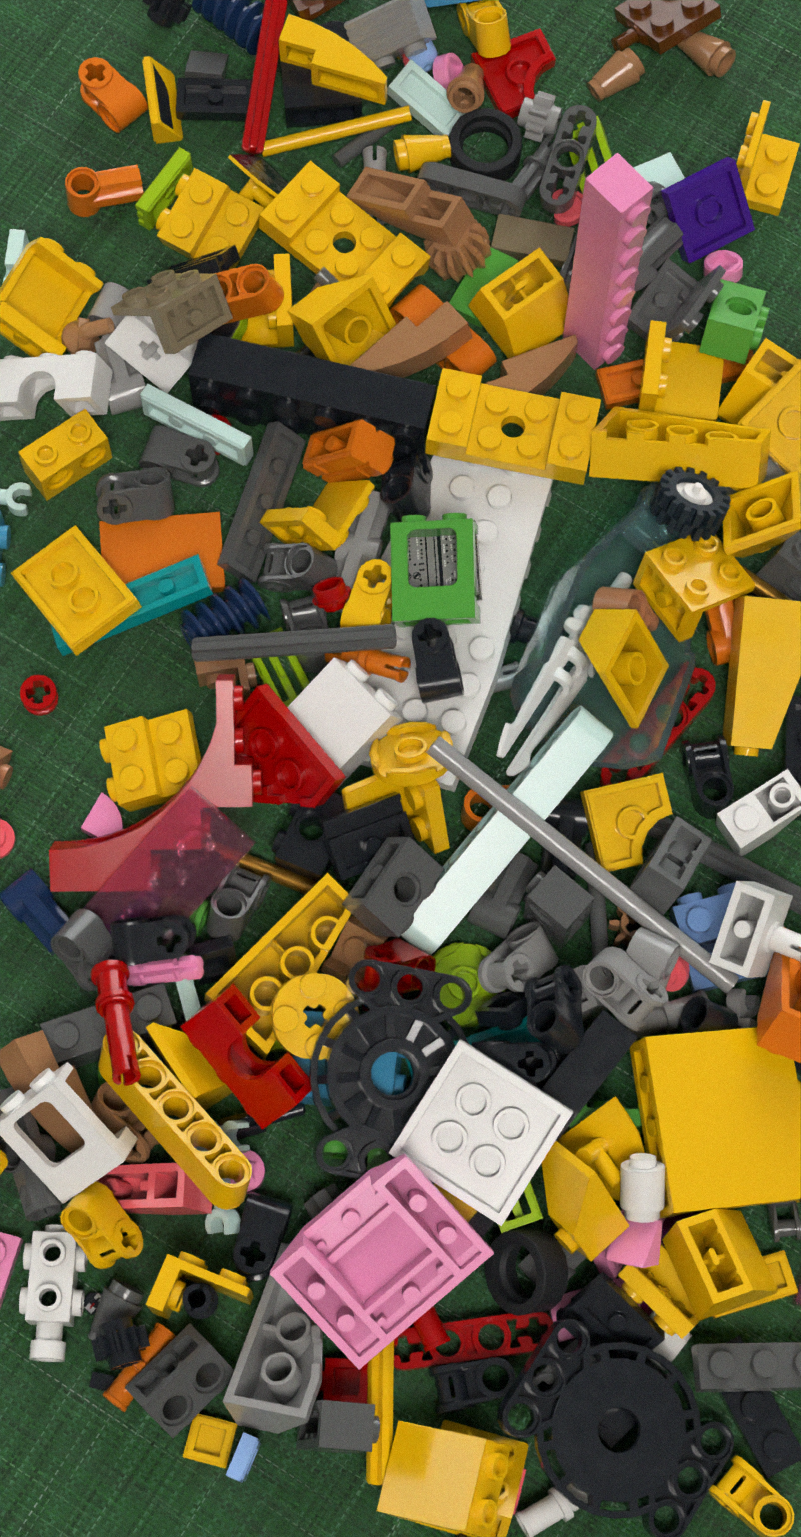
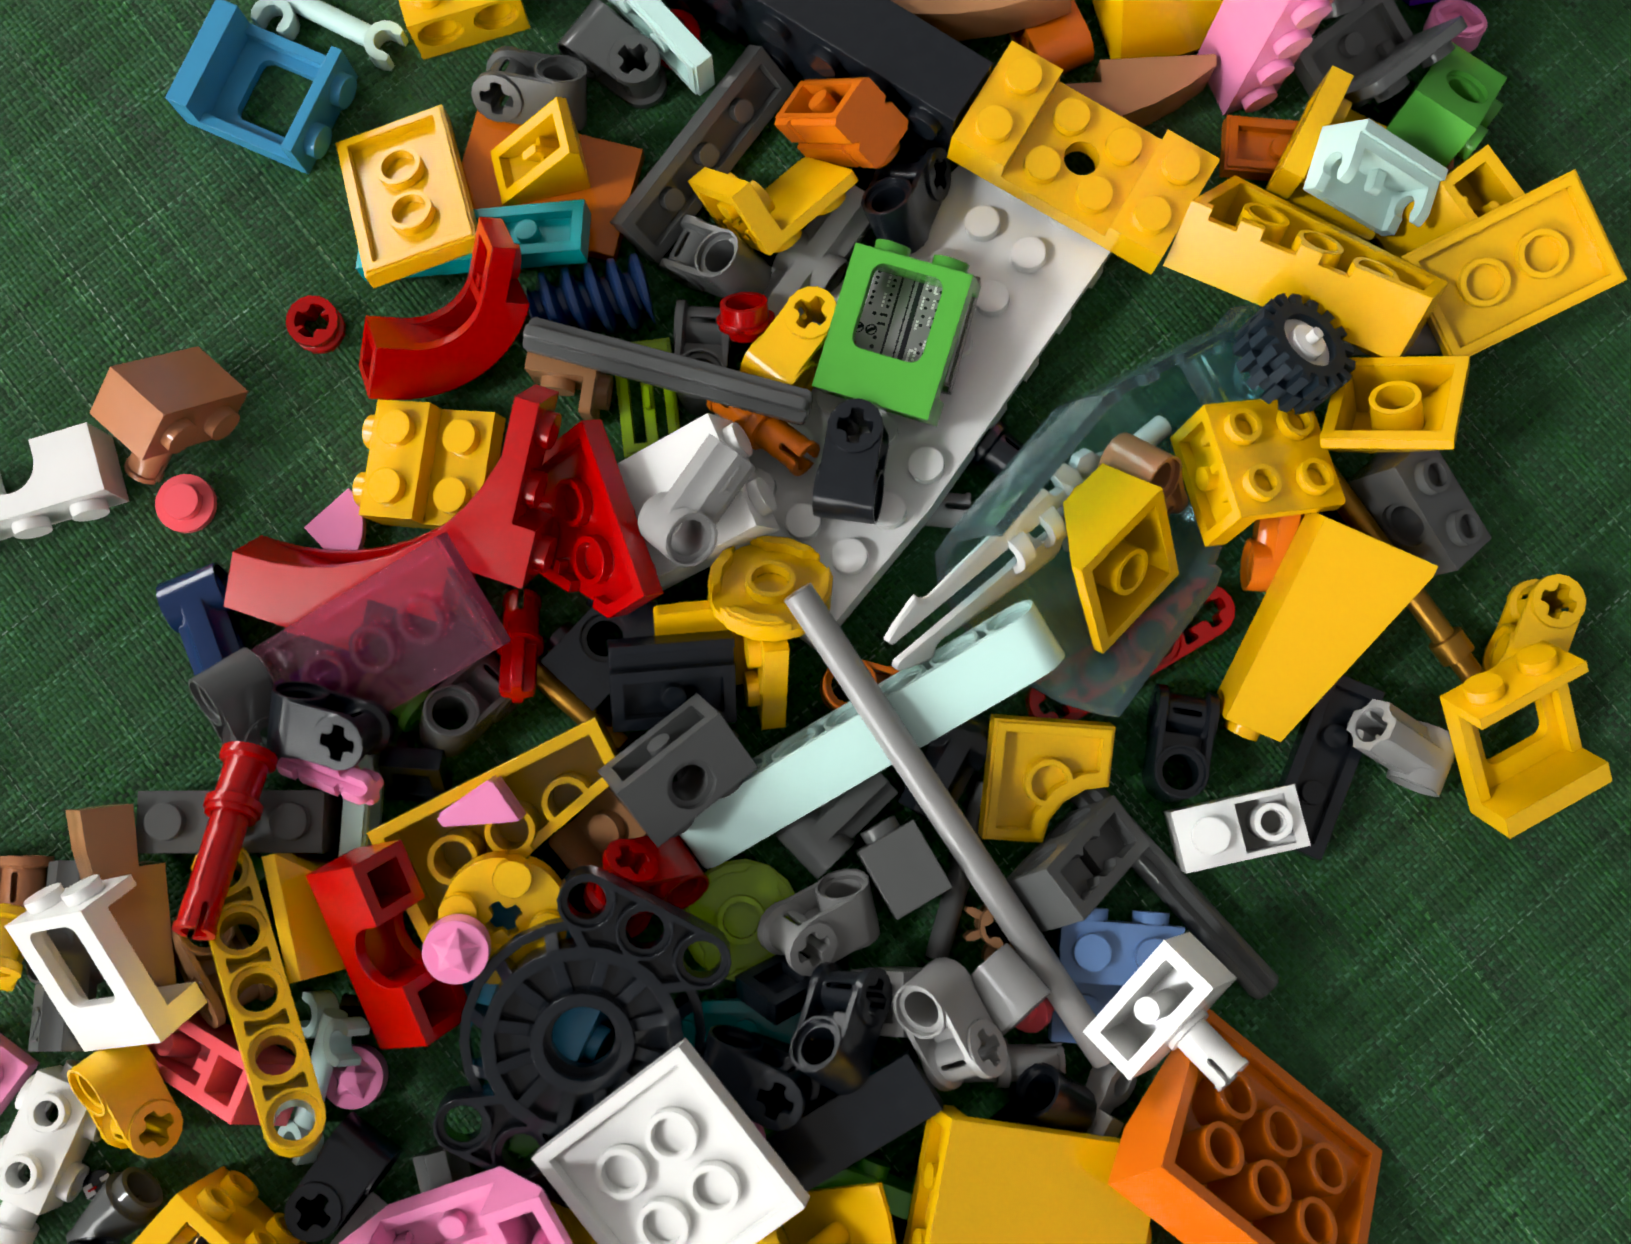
camera: 20 degrees right, 10 degrees up
none -> red arch [359,216,529,400]
none -> bright pink tile [422,914,491,984]
none -> bright pink slope [437,775,526,827]
none -> yellow slope [490,97,591,206]
none -> red axle [495,589,544,703]
none -> light grey piece [638,434,757,567]
none -> light aqua hinge [1303,118,1448,236]

